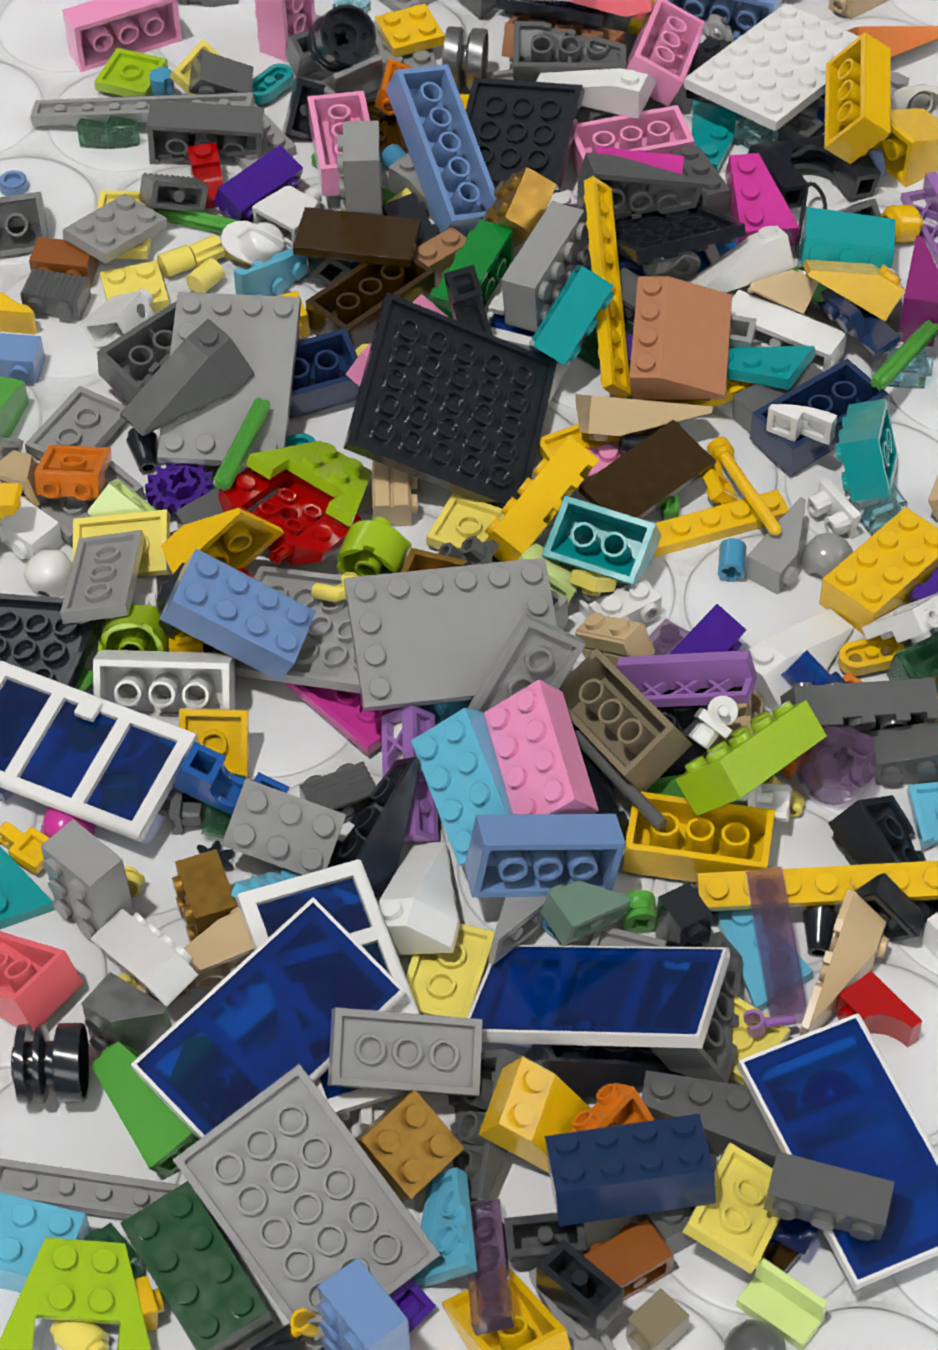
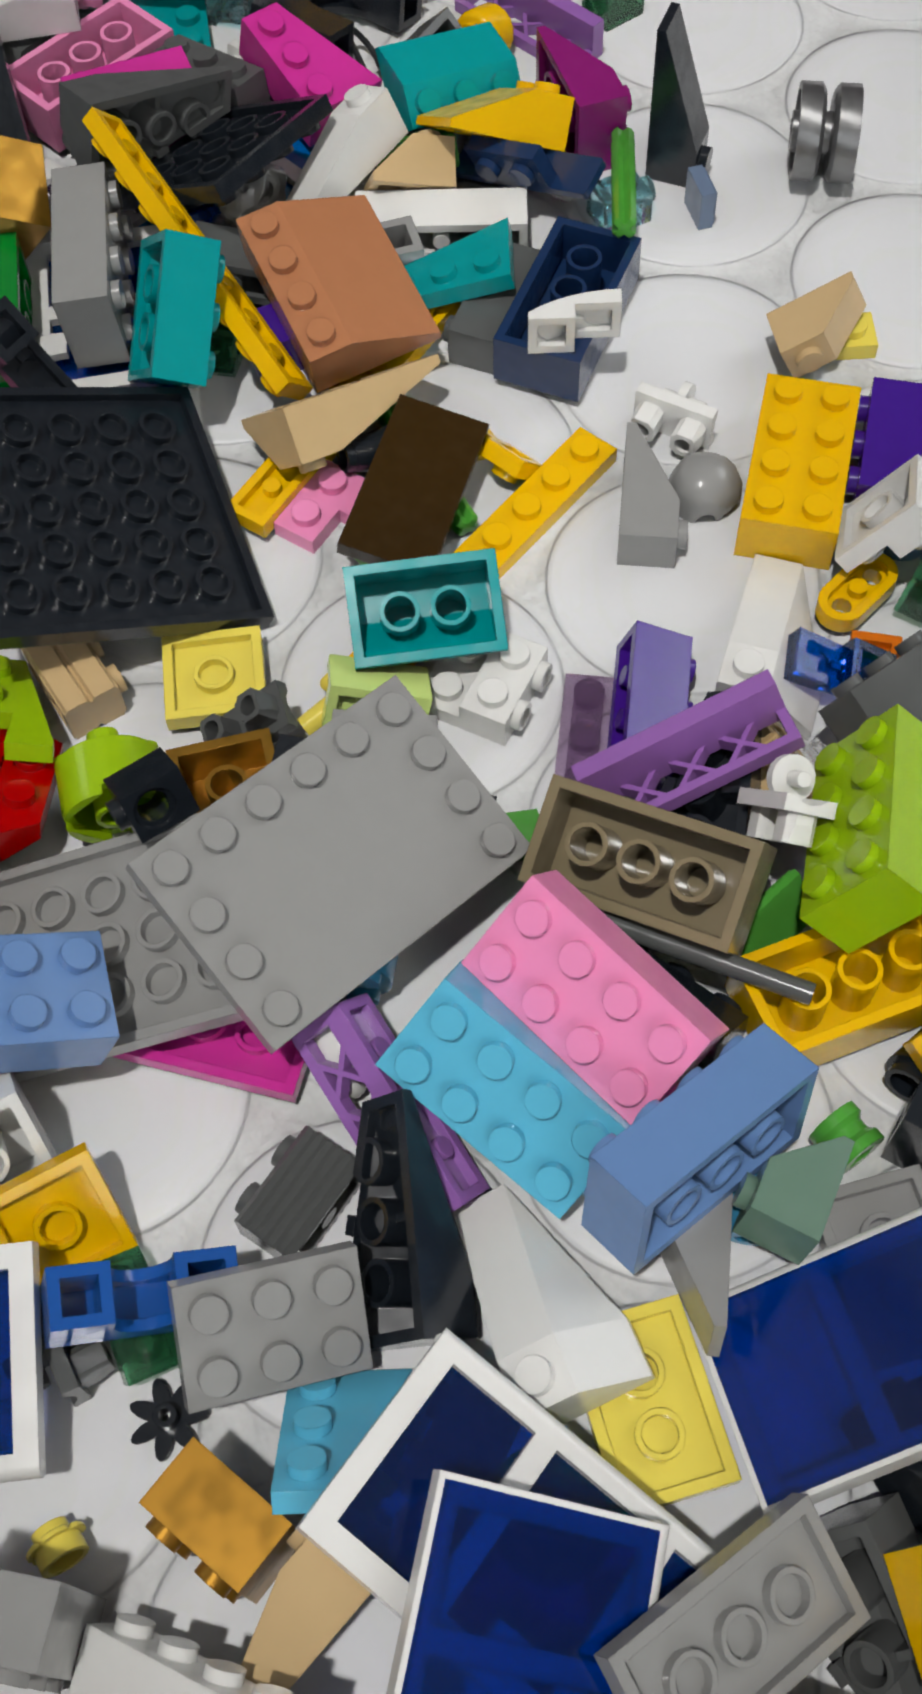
camera: 30 degrees left, 10 degrees up
light yellow arm [311,572,359,603] -> none
light grey plate [468,613,586,712] -> none
yellow wedge [484,436,600,562] -> none
light yellow plate [570,569,617,596] -> none
tan brick [575,613,655,667] -> none
yellow piece [707,437,782,536] -> none
dark azure piece [718,538,747,582] -> none
teal brick [835,399,898,502] -> none
clear light blue panel [860,484,908,536] -> none
none -> black brick [103,747,200,843]

